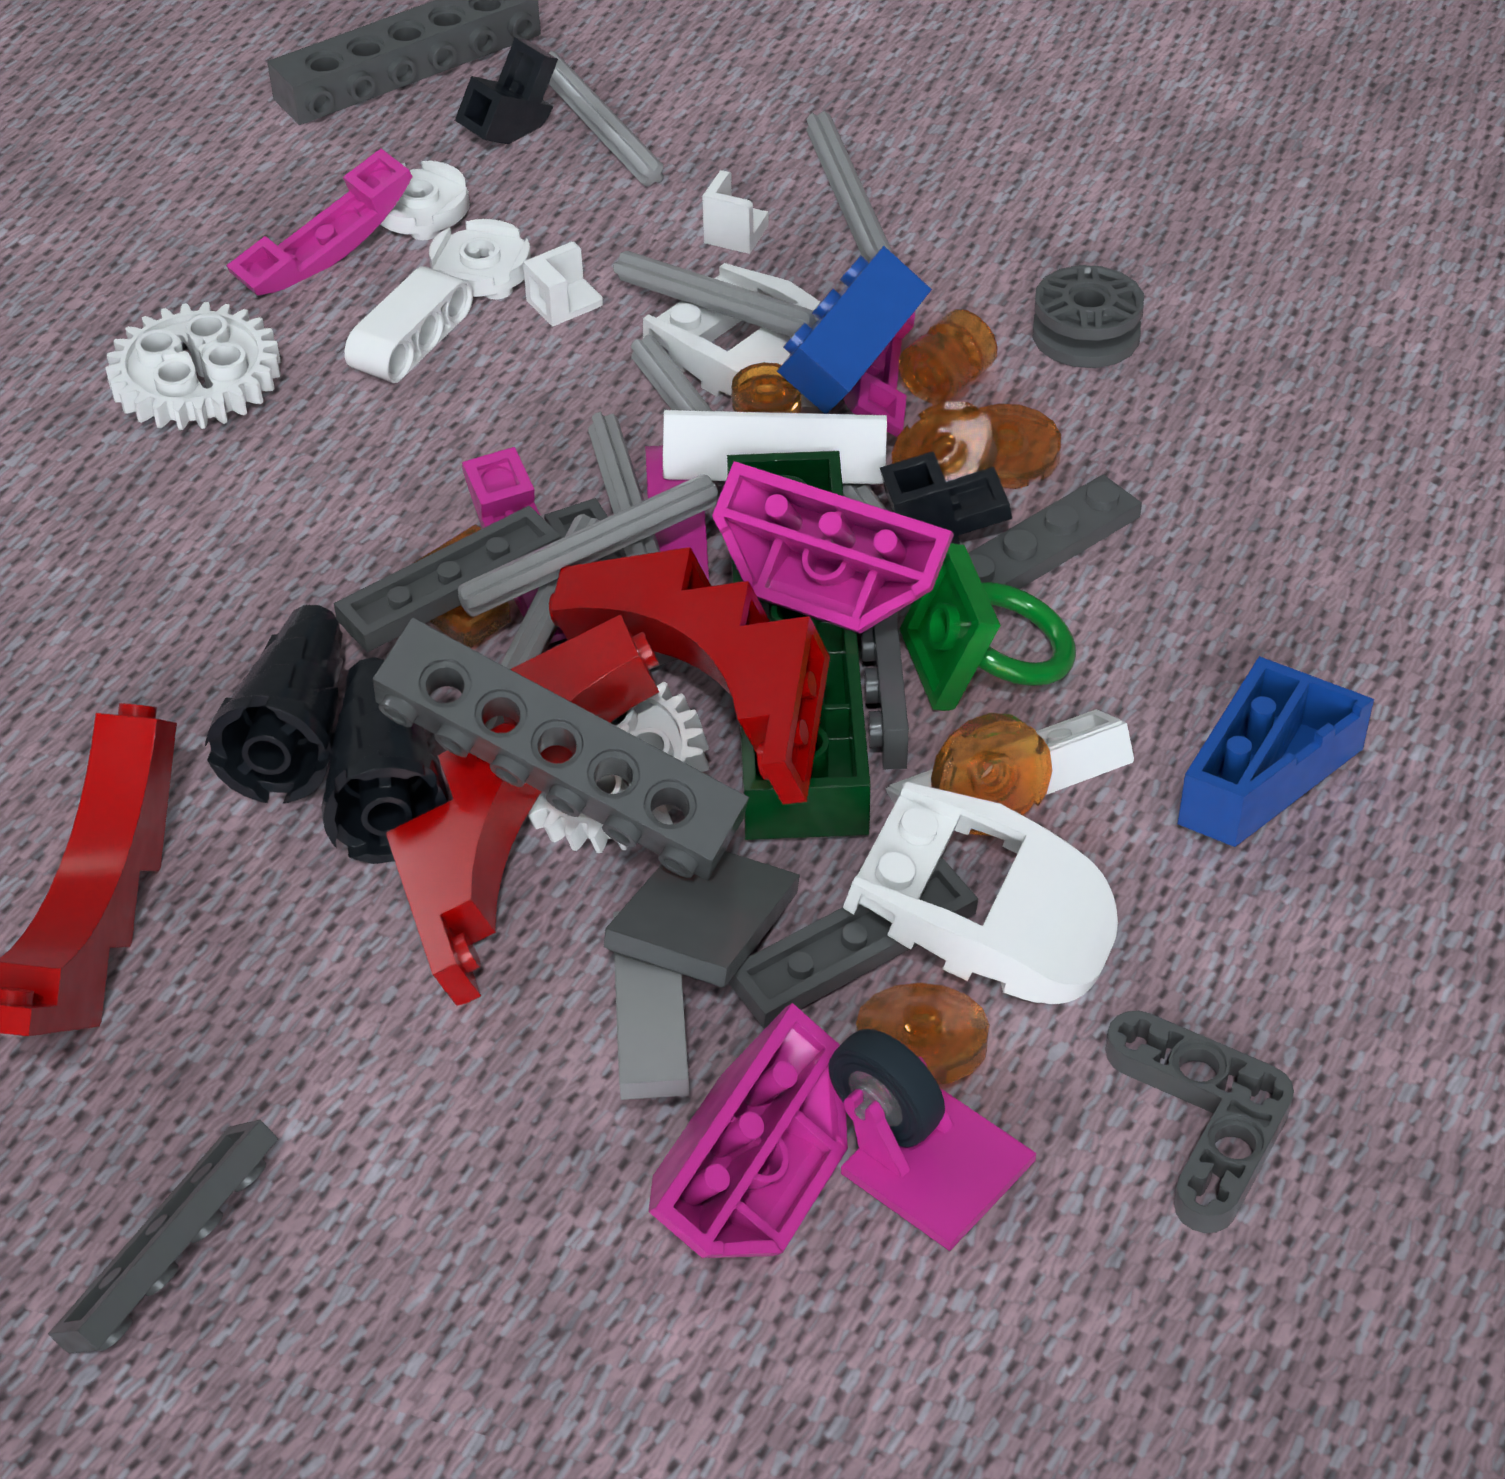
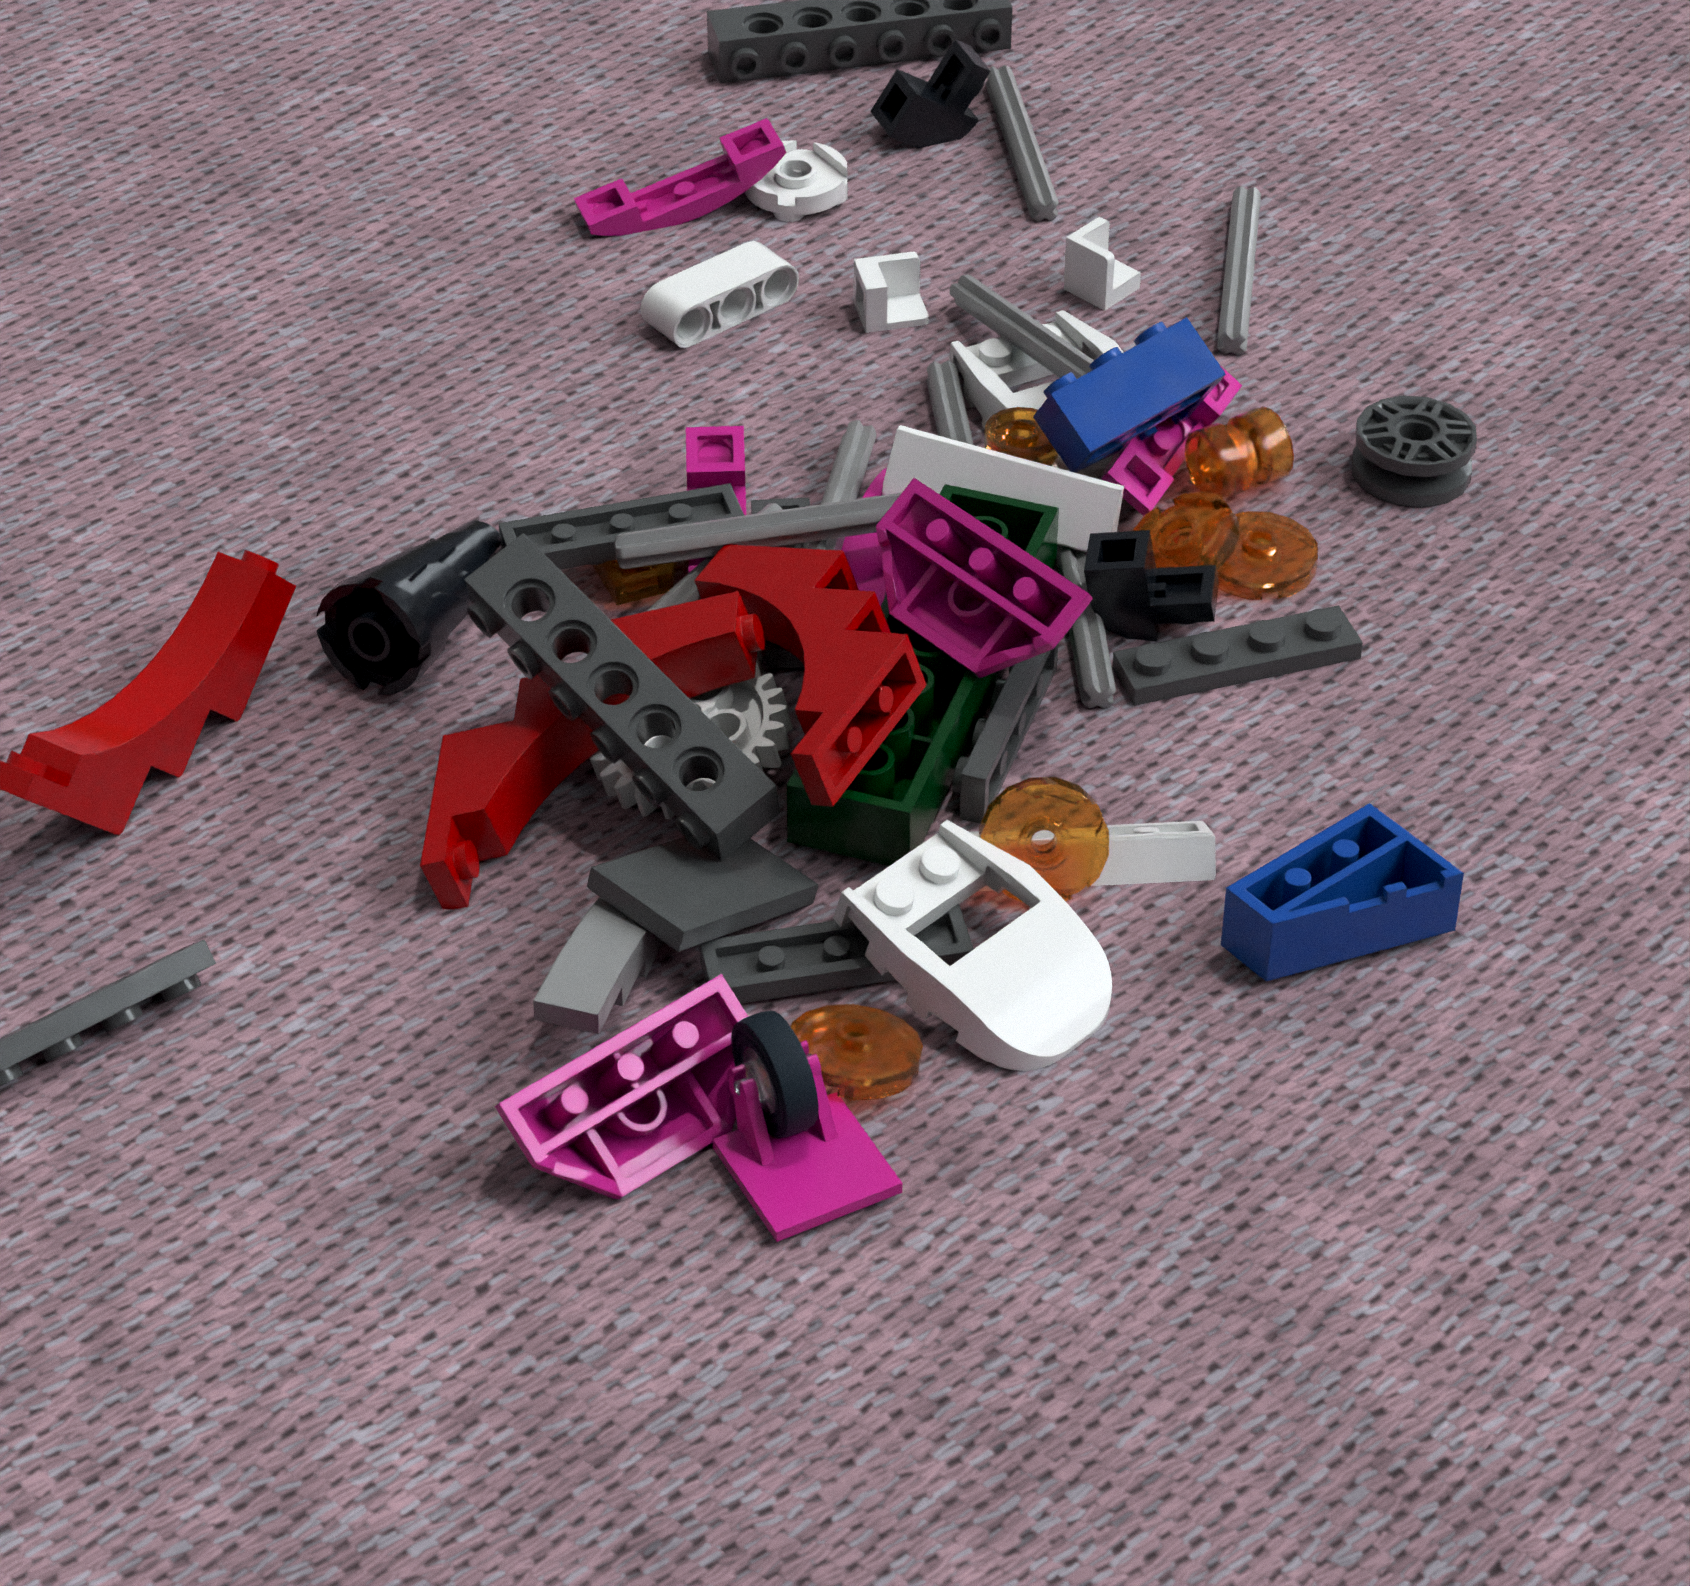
camera: 20 degrees right, 5 degrees down
white gear [105,302,281,430] -> none
black cone [321,657,449,864] -> none
white plate [429,219,531,300] -> none
green tile [899,543,1076,711] -> none
dark grey beam [1105,1010,1294,1233] -> none

